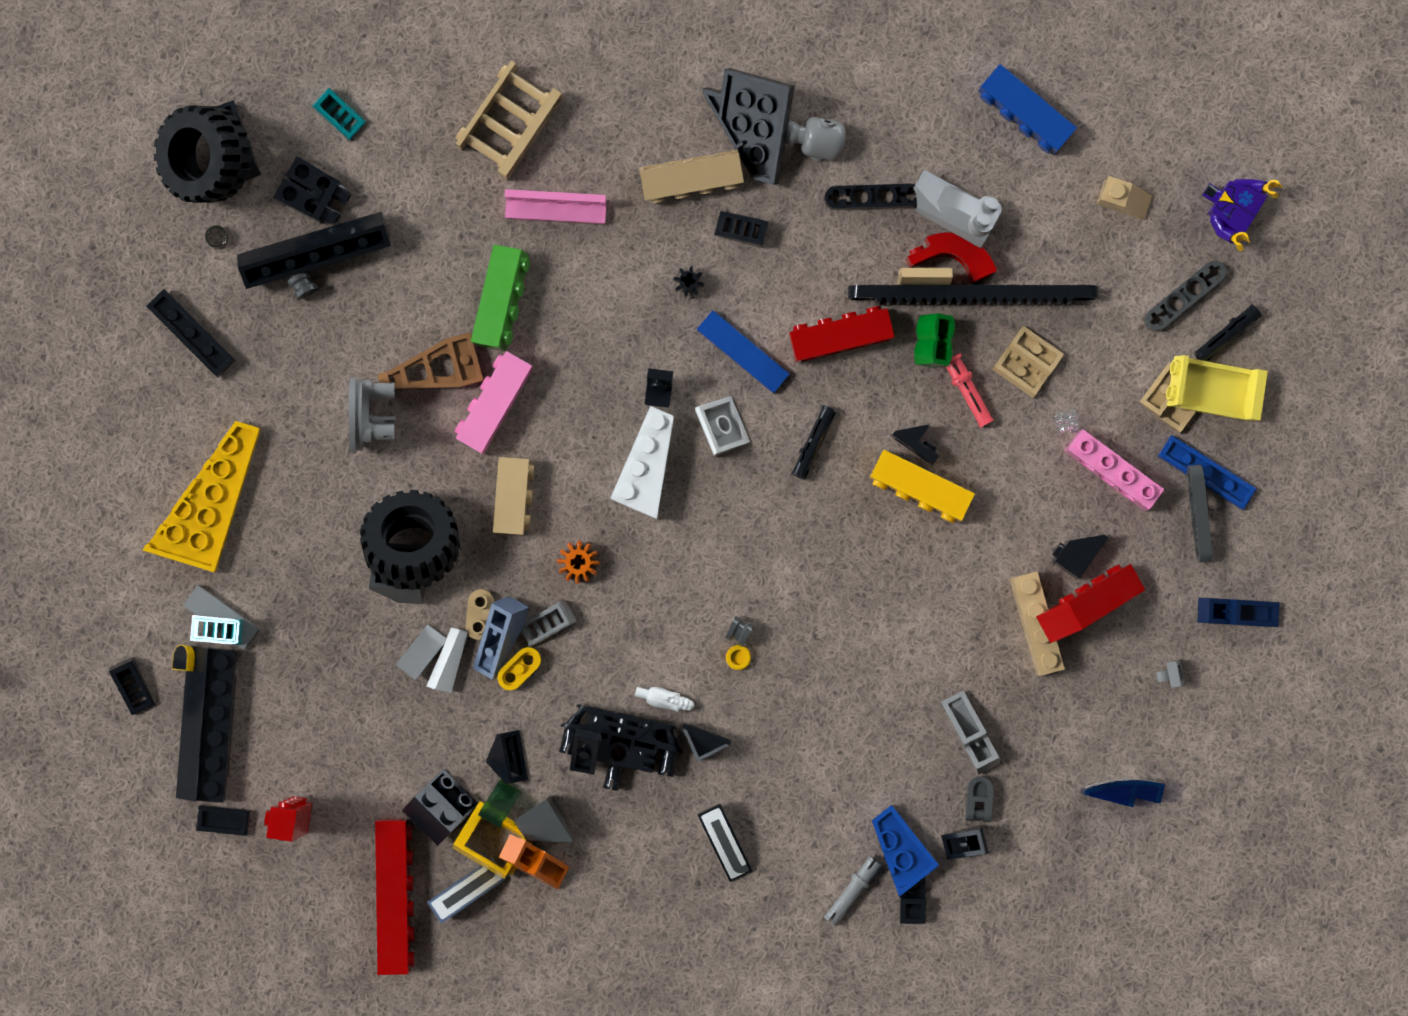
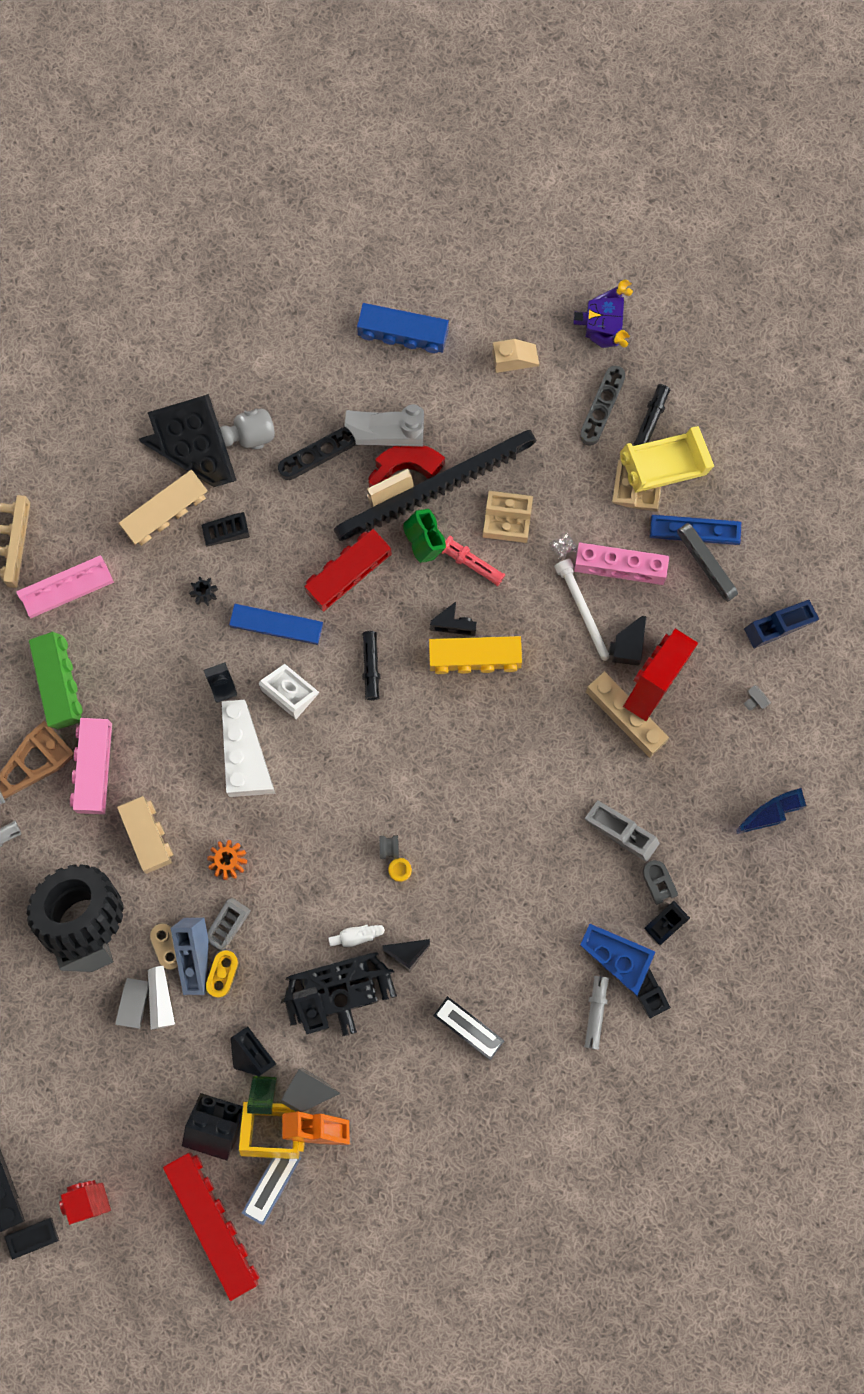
camera: 25 degrees left, 10 degrees down
none -> white piece [554,559,610,661]

